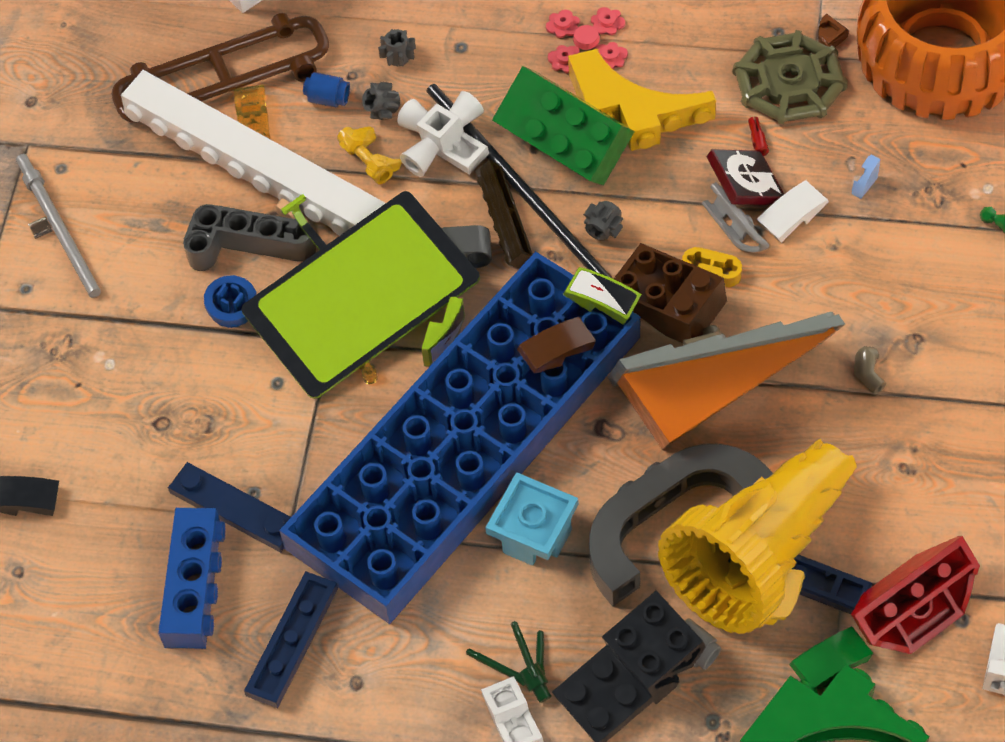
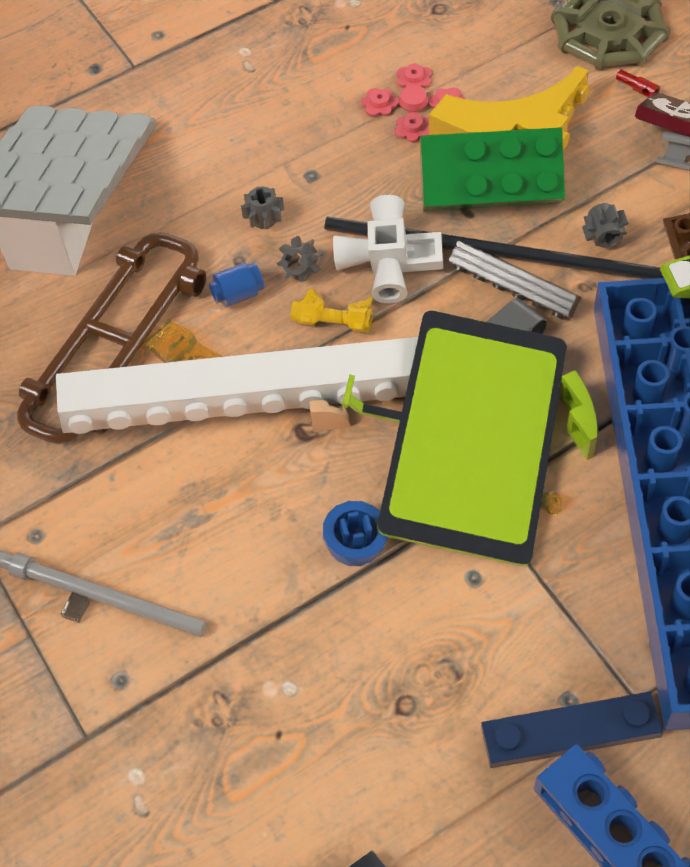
camera: 40 degrees left, 0 degrees up
dark grey beam [183,204,316,271] -> none

